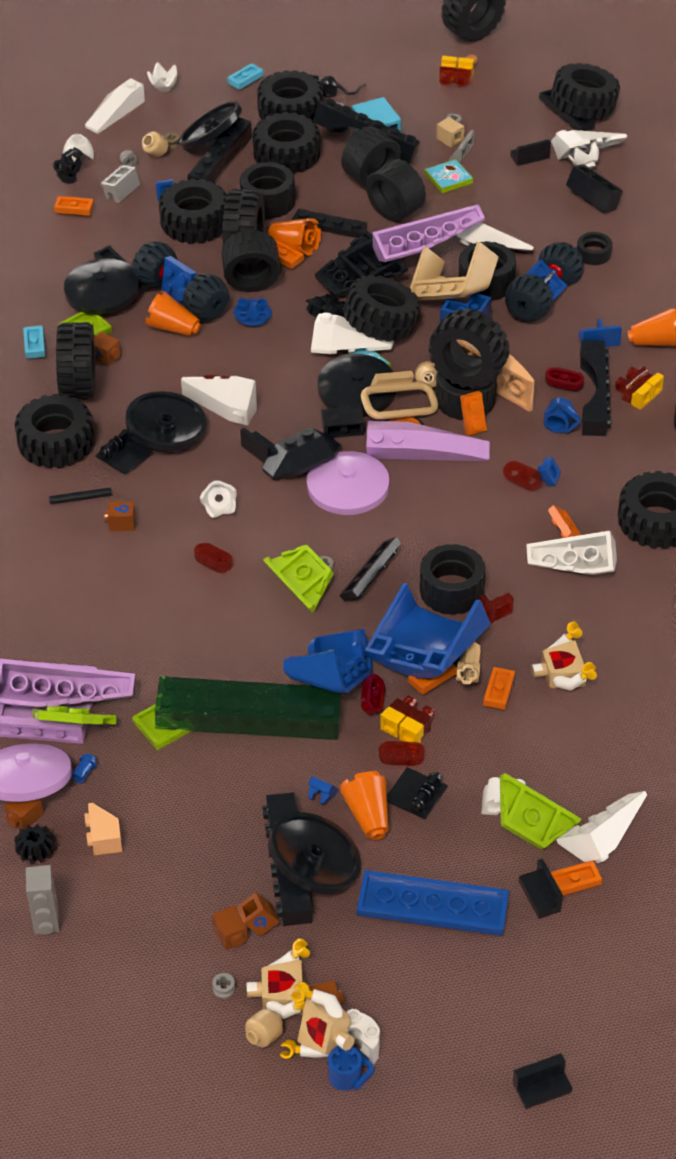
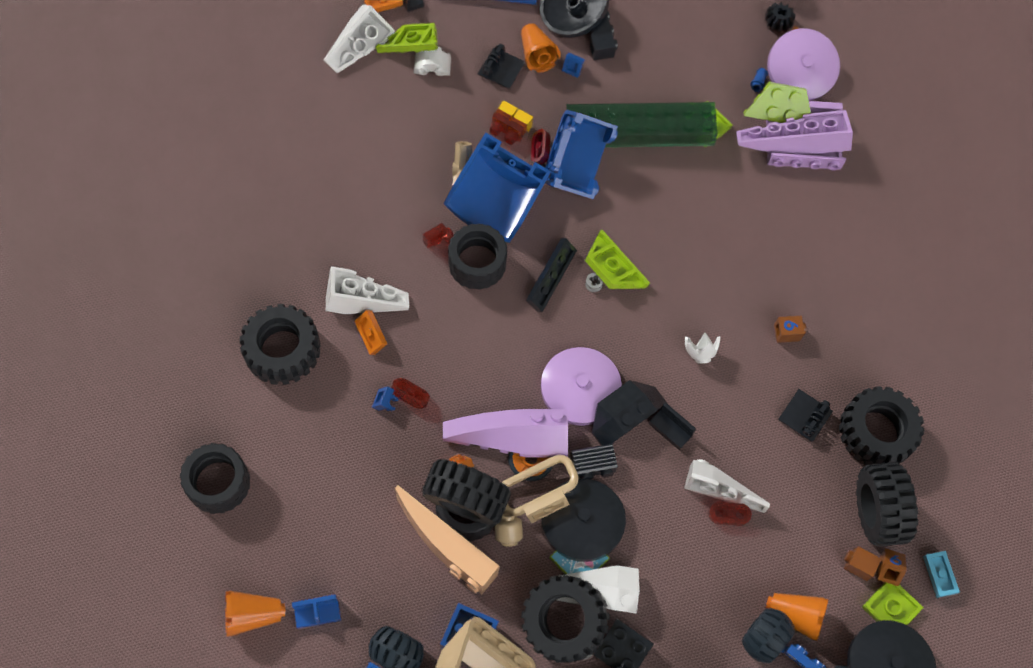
camera: 170 degrees right, 20 degrees up
black bar [49,487,112,504] -> none
light nougat slope [84,803,122,856] -> none
black dish [125,391,207,451] -> none
clear red plate [194,543,233,573] -> none
blue dish [233,298,272,326] -> none
clear red plate [379,741,425,766] -> none
orange plate [483,667,515,710] -> none
torso [531,621,597,691] -> none
blue piece [543,398,580,434] -> none
dark red plate [545,367,584,391] -> none
black arch [580,340,611,436] -> none
hips [615,366,664,410] -> none

